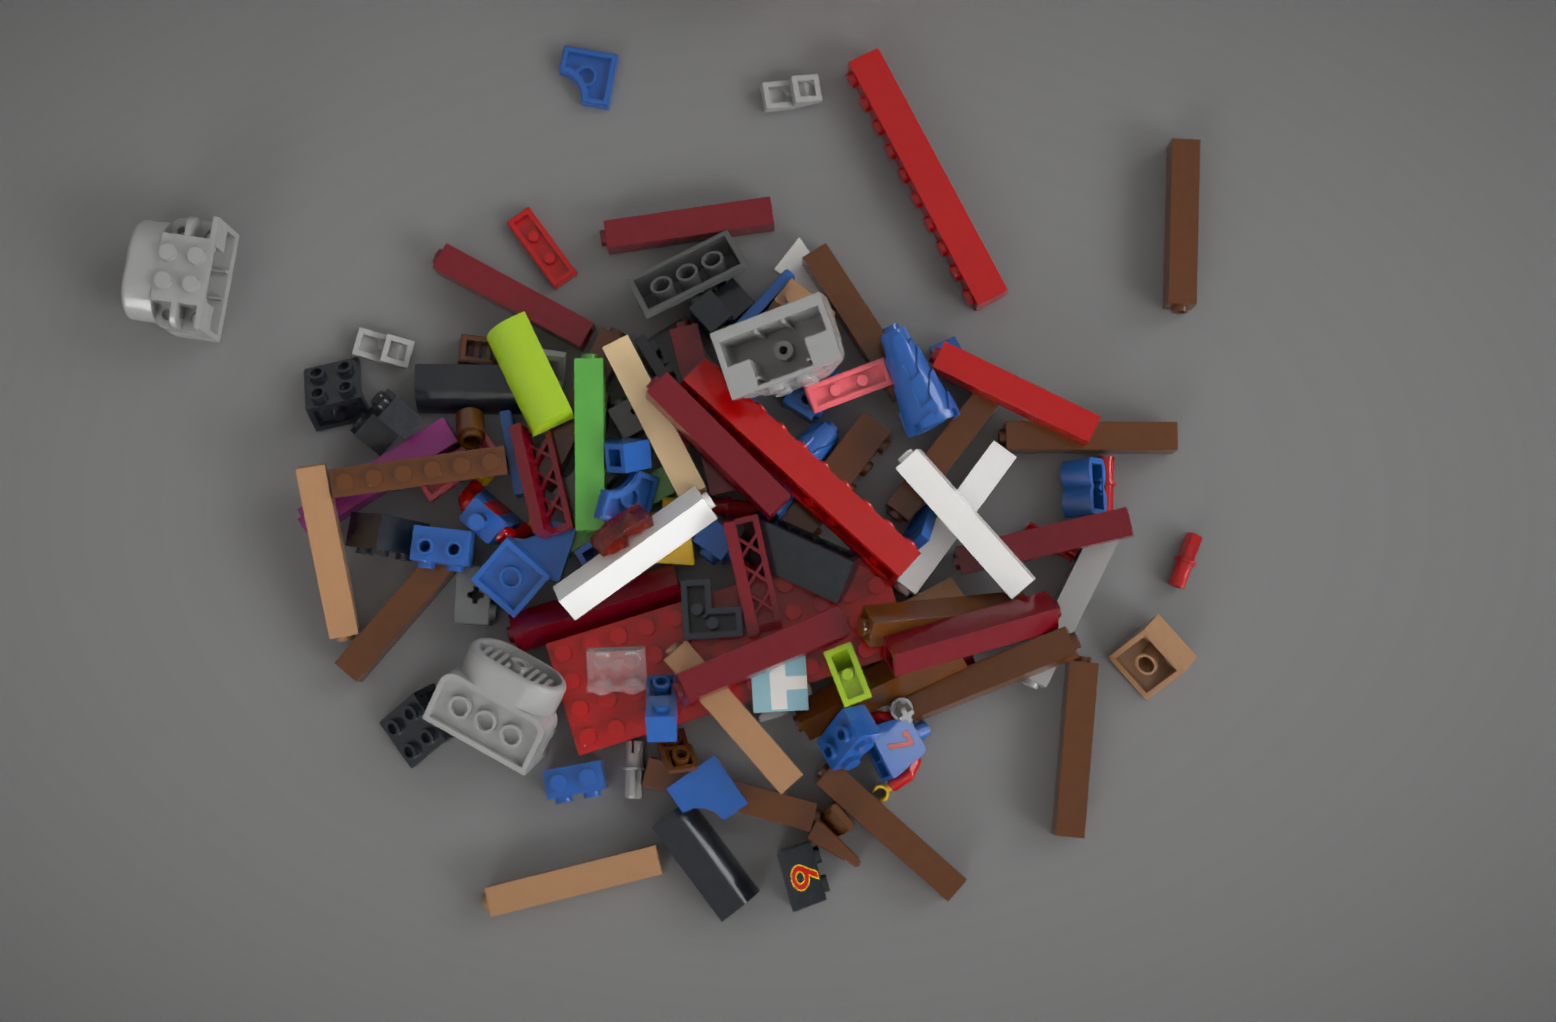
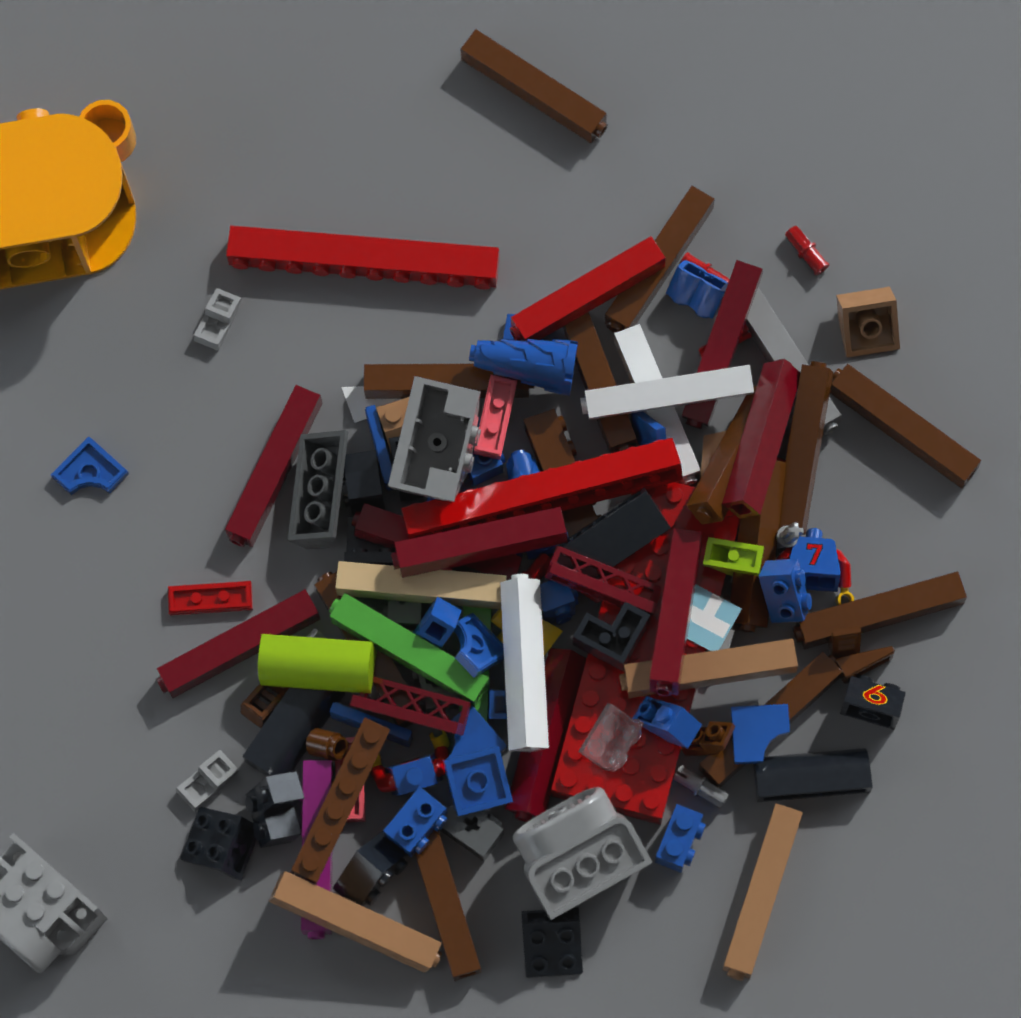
camera: 55 degrees left, 10 degrees down
clear red slope [590,503,654,557] -> none

